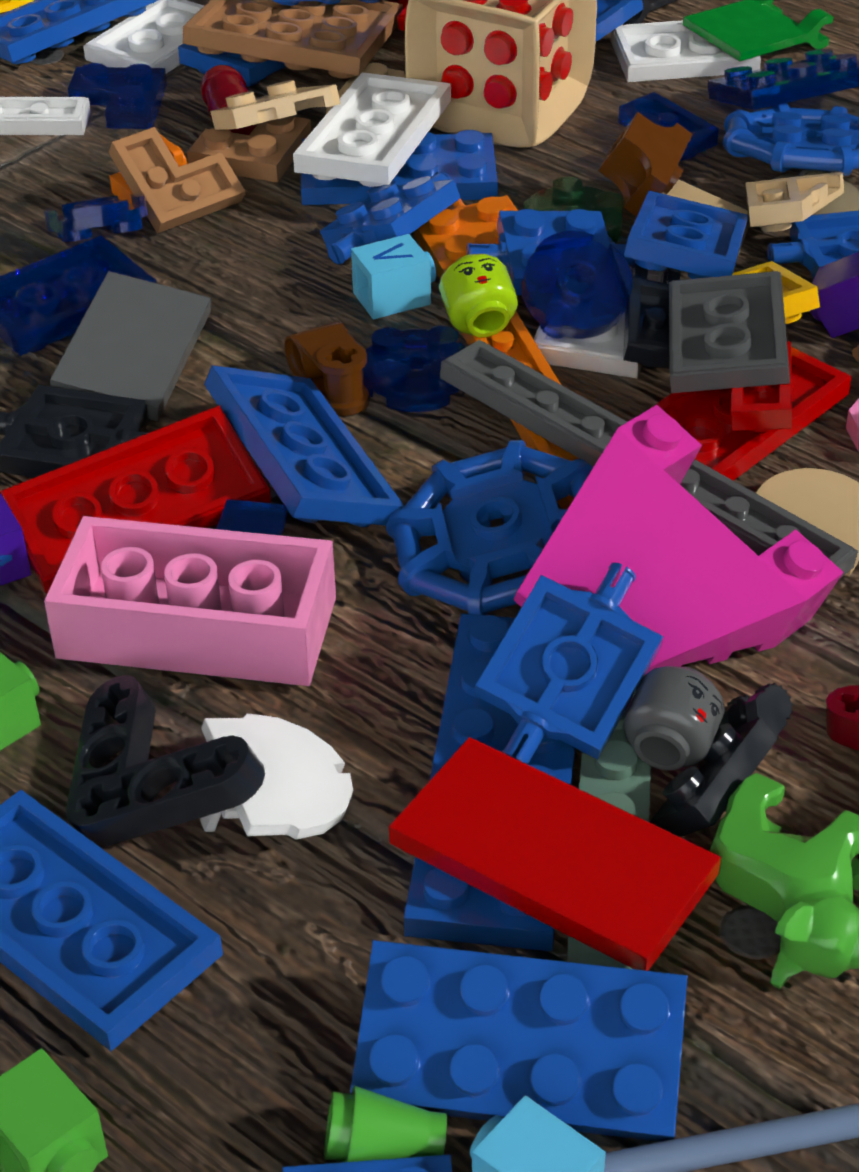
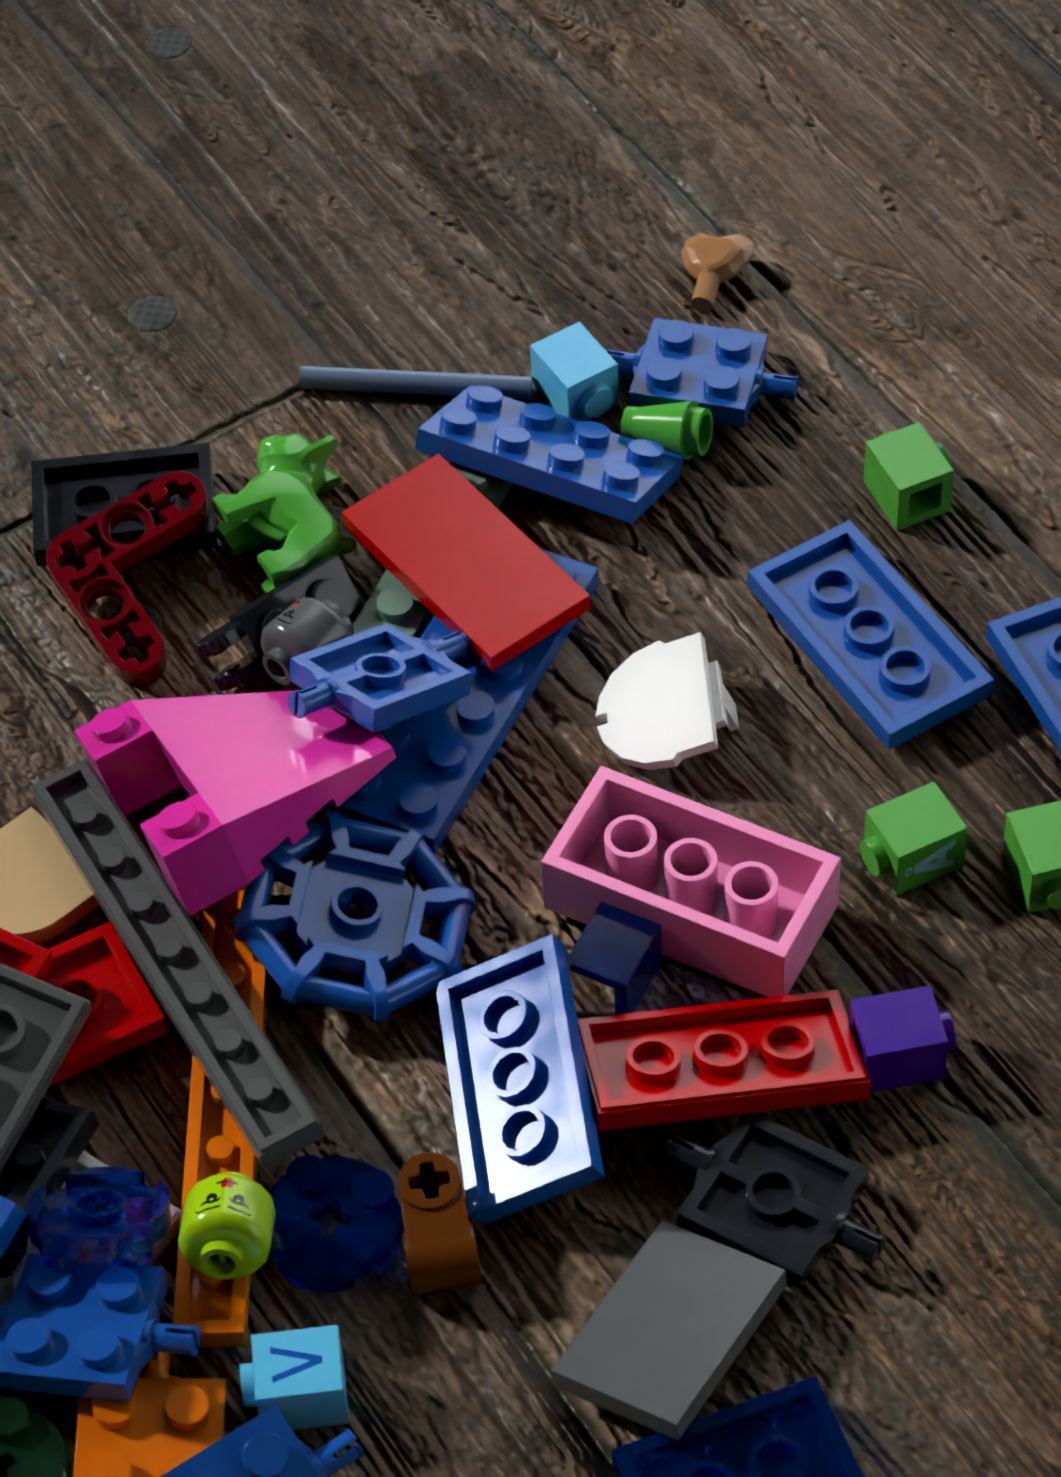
camera: 160 degrees left, 10 degrees up
black beam [66,675,265,847] -> none

